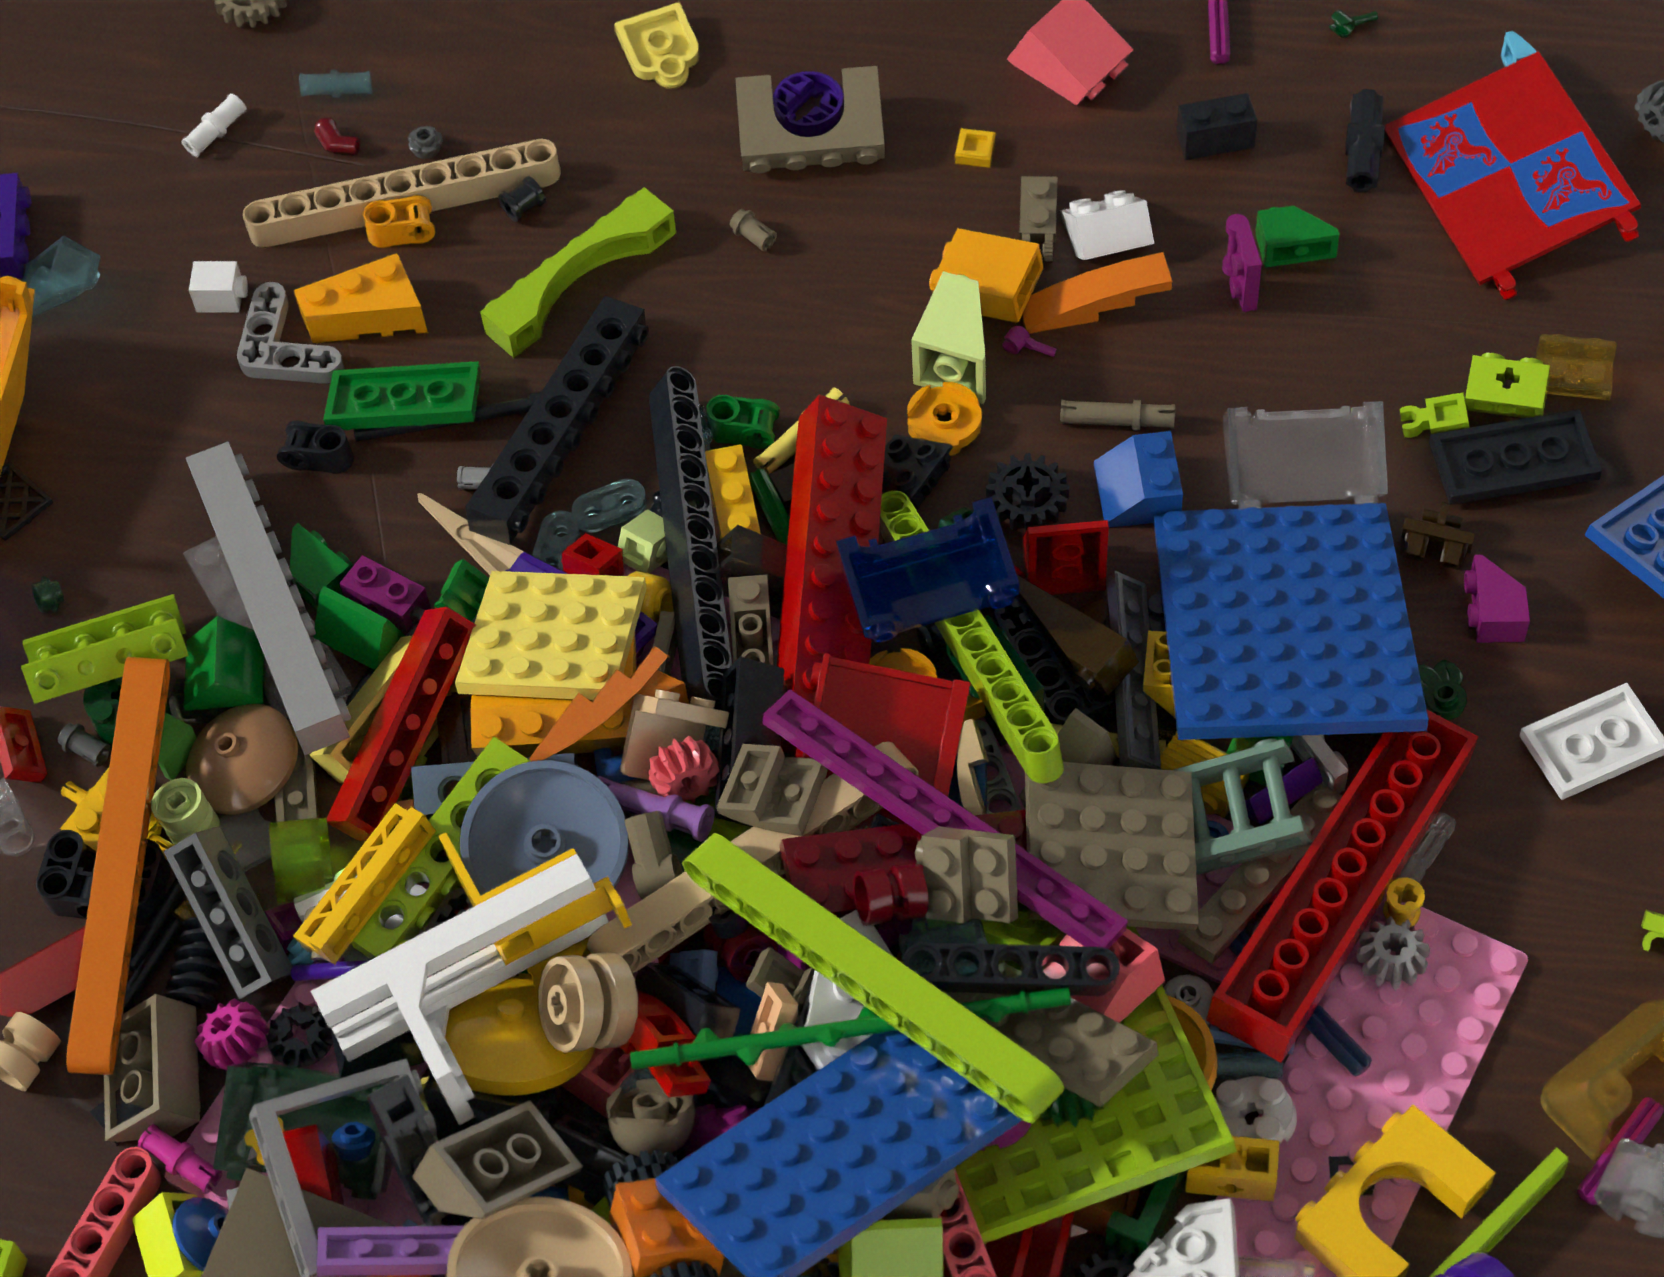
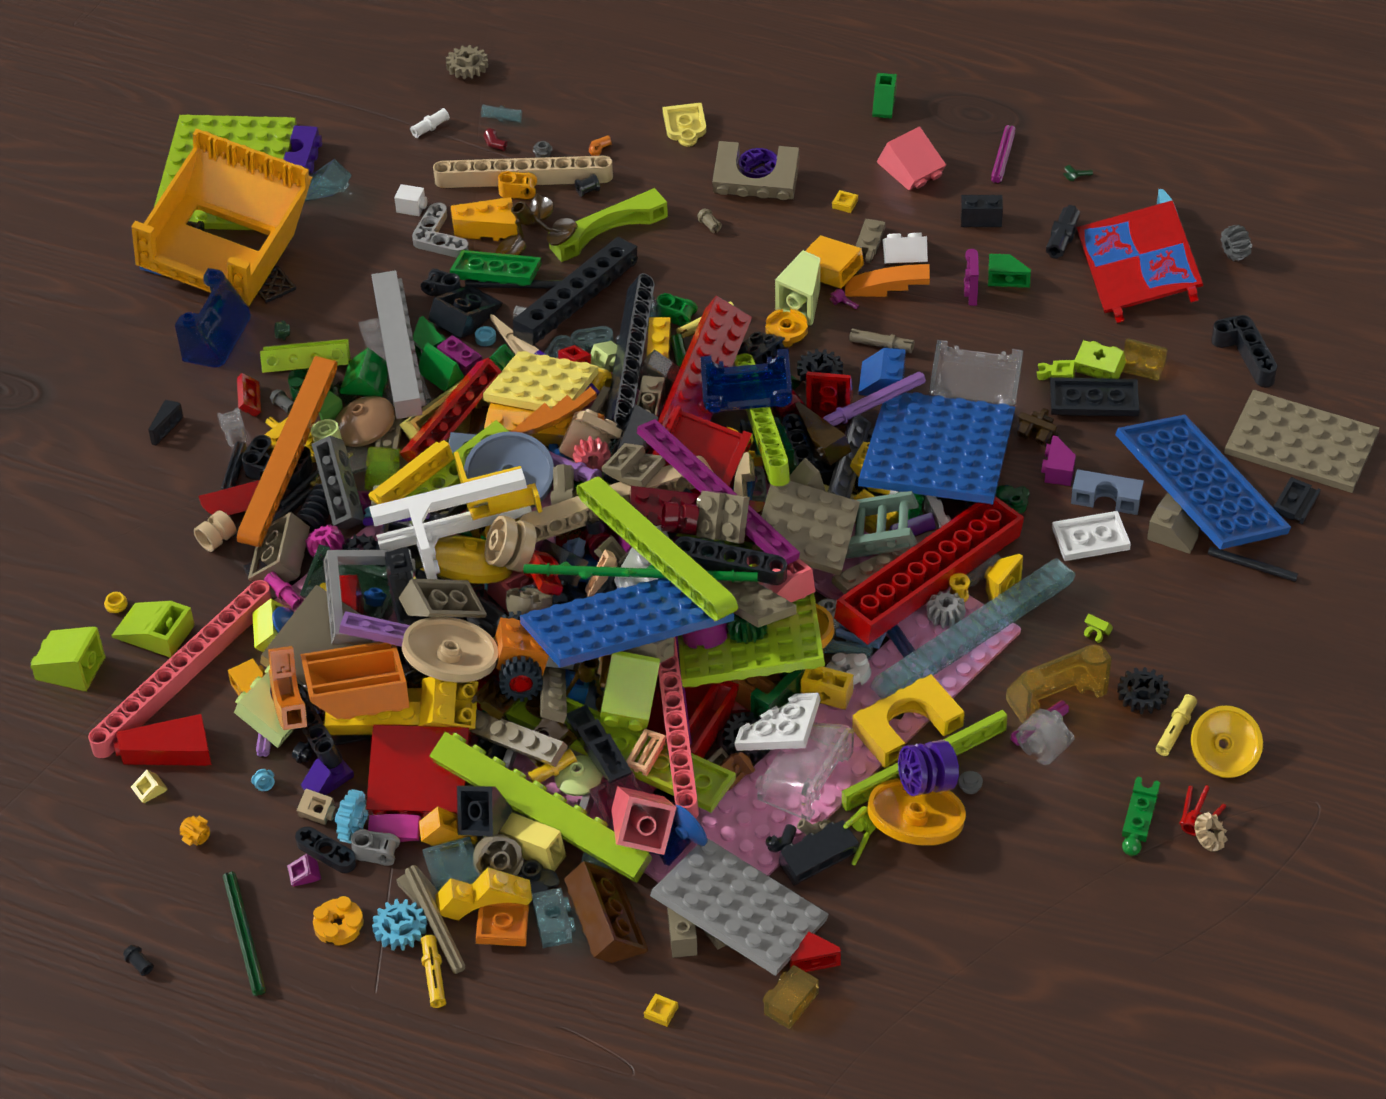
camera: 10 degrees right, 10 degrees down
none -> black axle [221,441,247,490]
none -> black slope [428,285,503,338]
none -> medium azure tile [475,326,496,346]
none -> dark brown plant [495,193,578,255]
none -> orange arm [589,135,612,156]
none -> medium lavender axle [823,372,926,426]
none -> clear light blue beam [870,558,1075,699]
none -> yellow slope [984,554,1023,613]
none -> sand blue arch [1071,470,1144,515]

